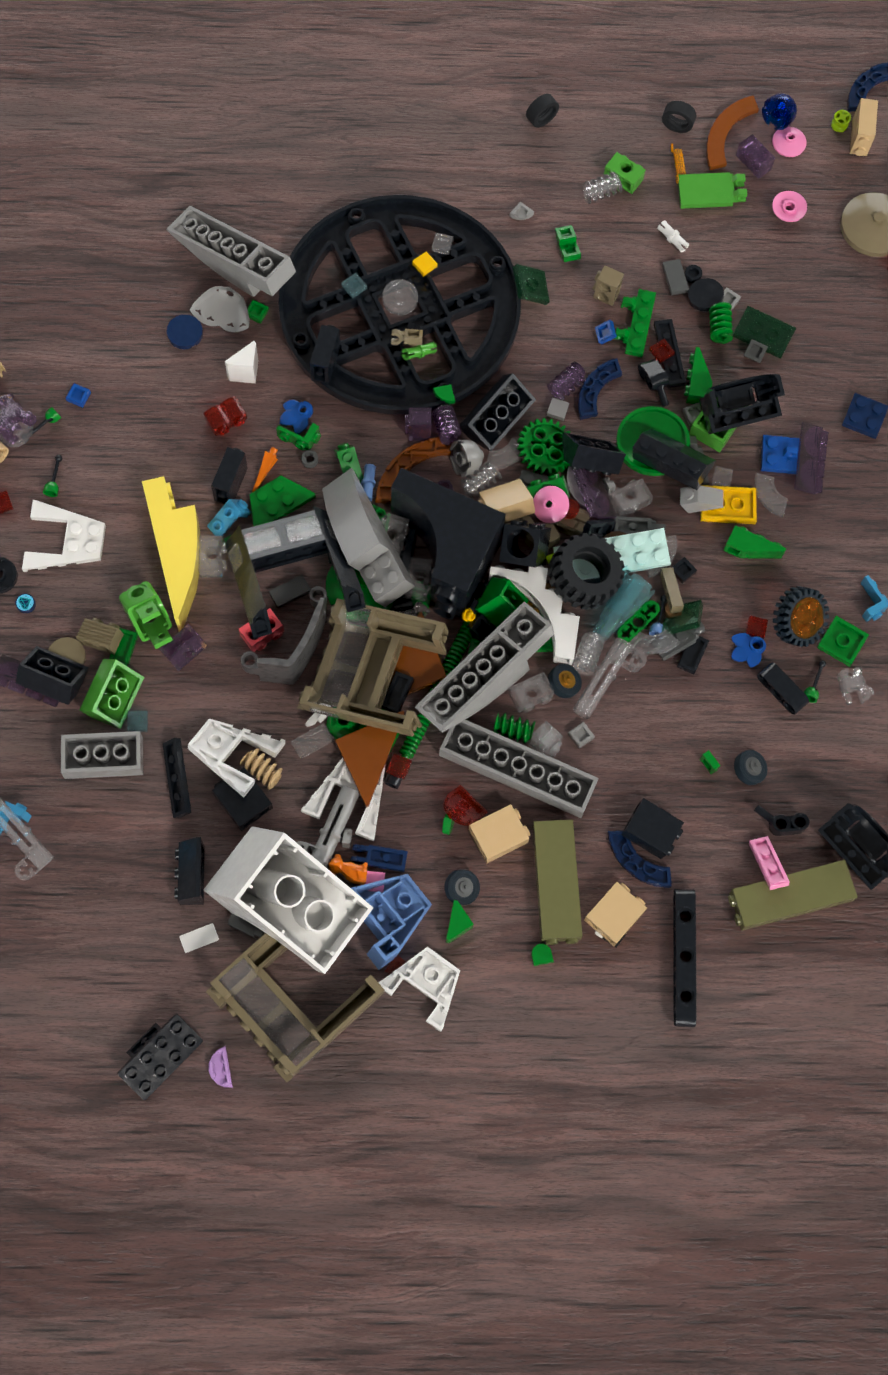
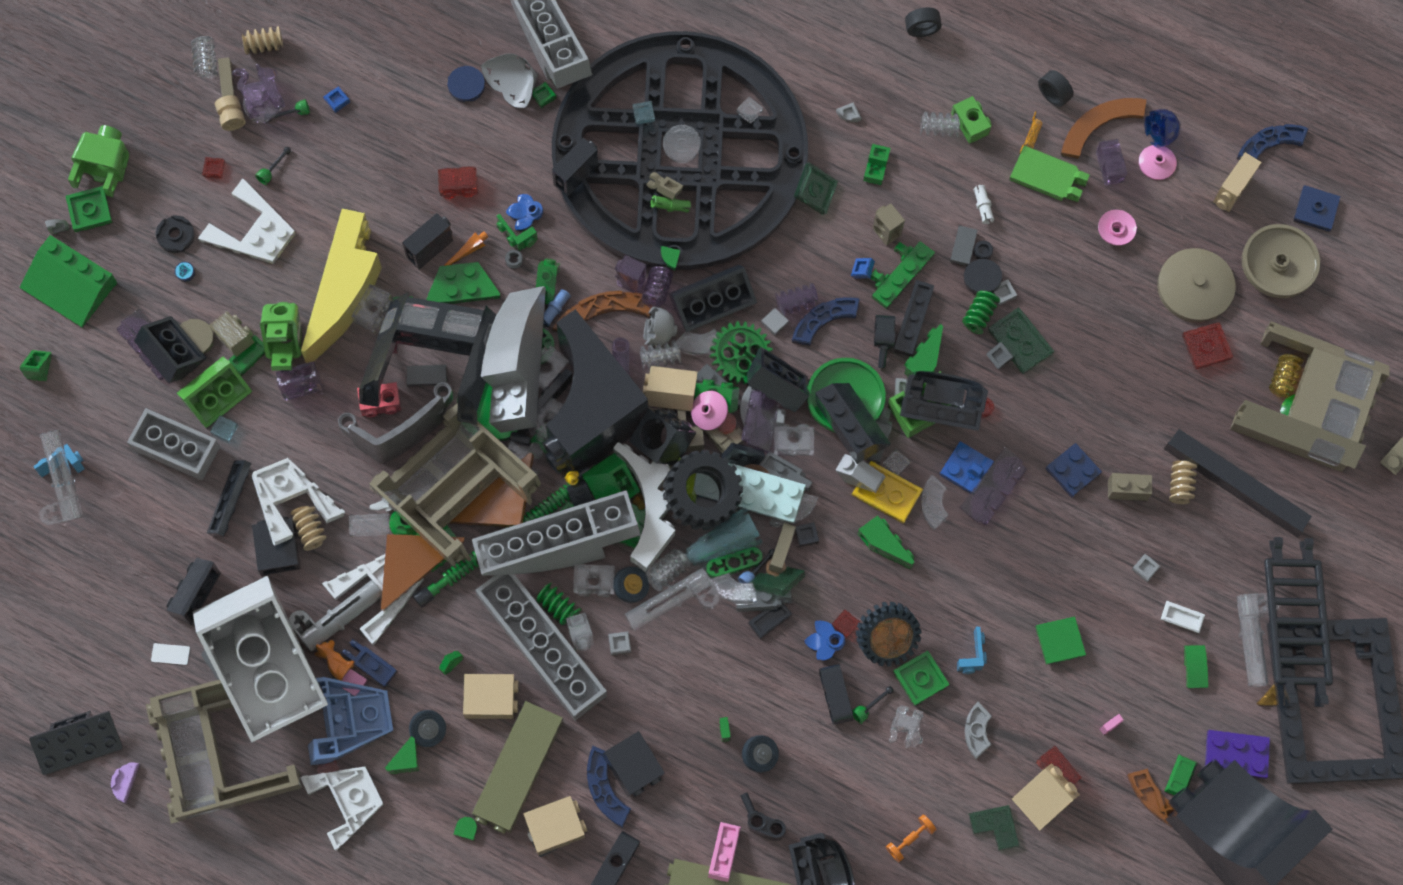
camera: 30 degrees right, 0 degrees up
dark azure bracket [207,499,252,538] -> none
white slope [225,341,259,384] -> none
light grey tile [342,828,353,848] -> none
black tile [382,671,415,713] -> none
clear red tile [386,754,412,780] -> none
yellow tile [412,251,437,277] -> none
clear red tile [443,785,488,826] -> none
clear red tile [649,339,675,363] -> none
lime wheel [831,110,851,132] -> none

